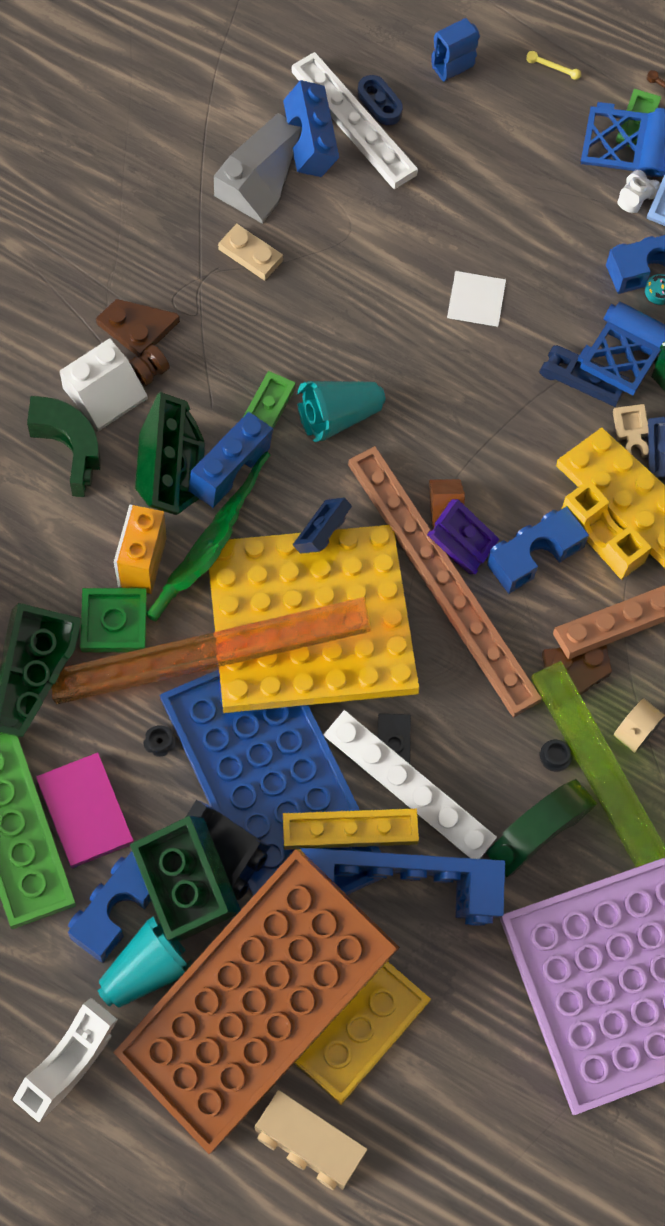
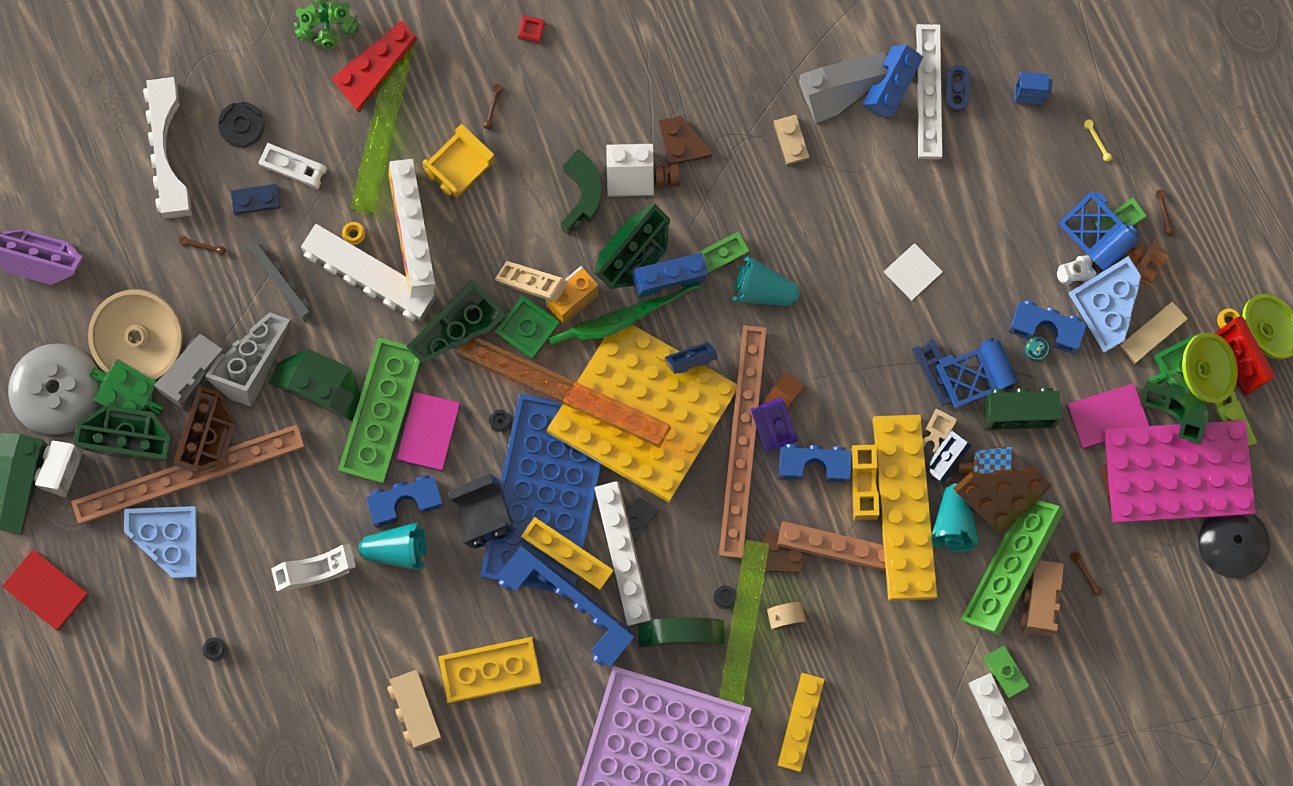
camera: 40 degrees right, 10 degrees up
dark orange plate [113,849,400,1154] -> none
dark green brick [130,815,241,941] -> none
none -> tan plate [495,261,568,302]

